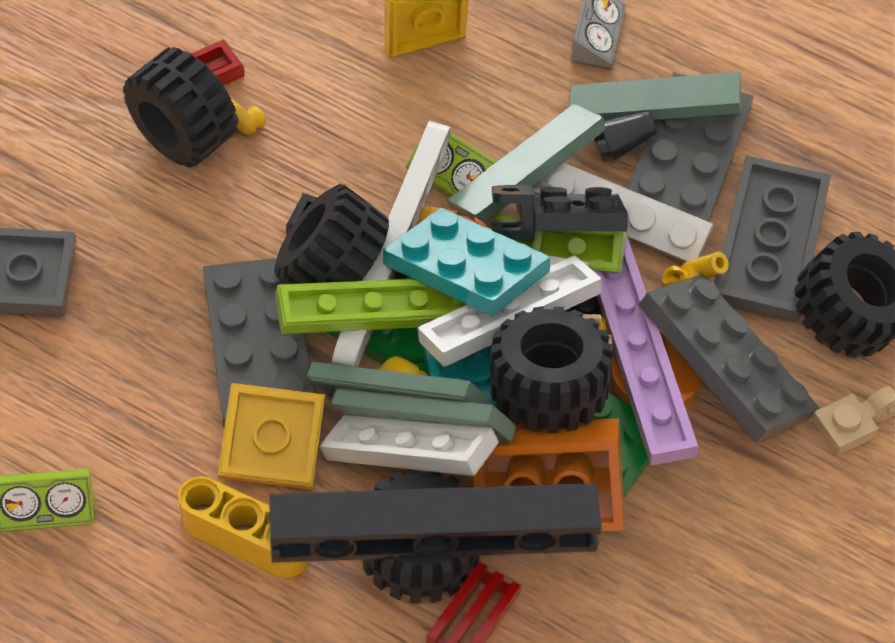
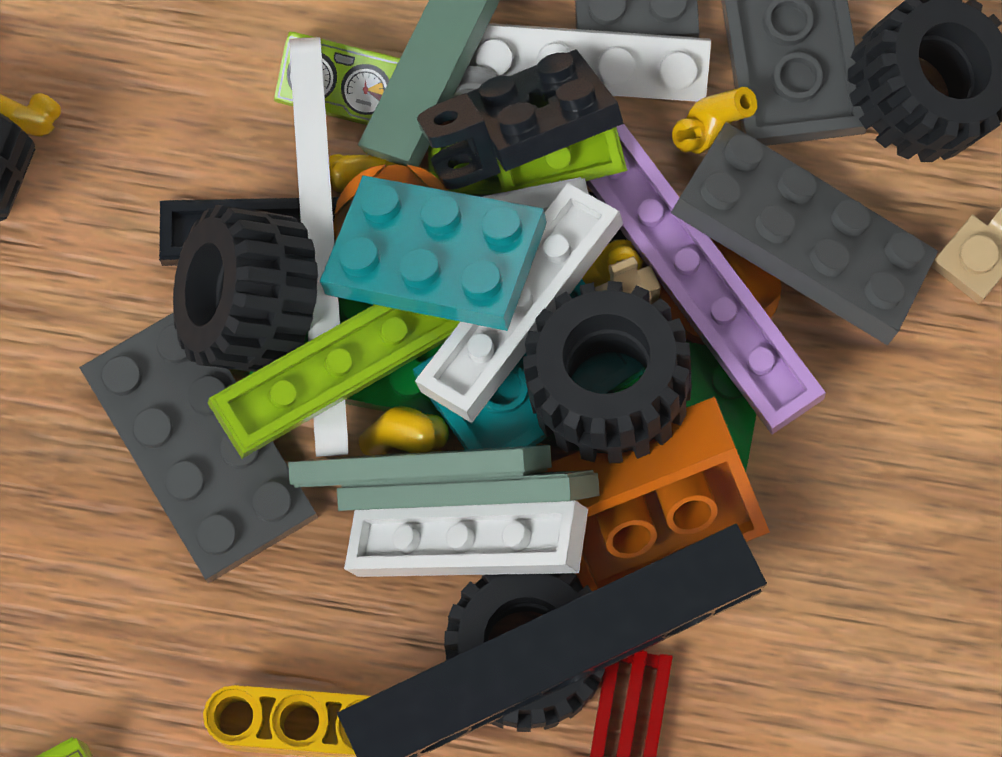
camera: 20 degrees left, 20 degrees up
yellow tile [218,383,325,490] -> none

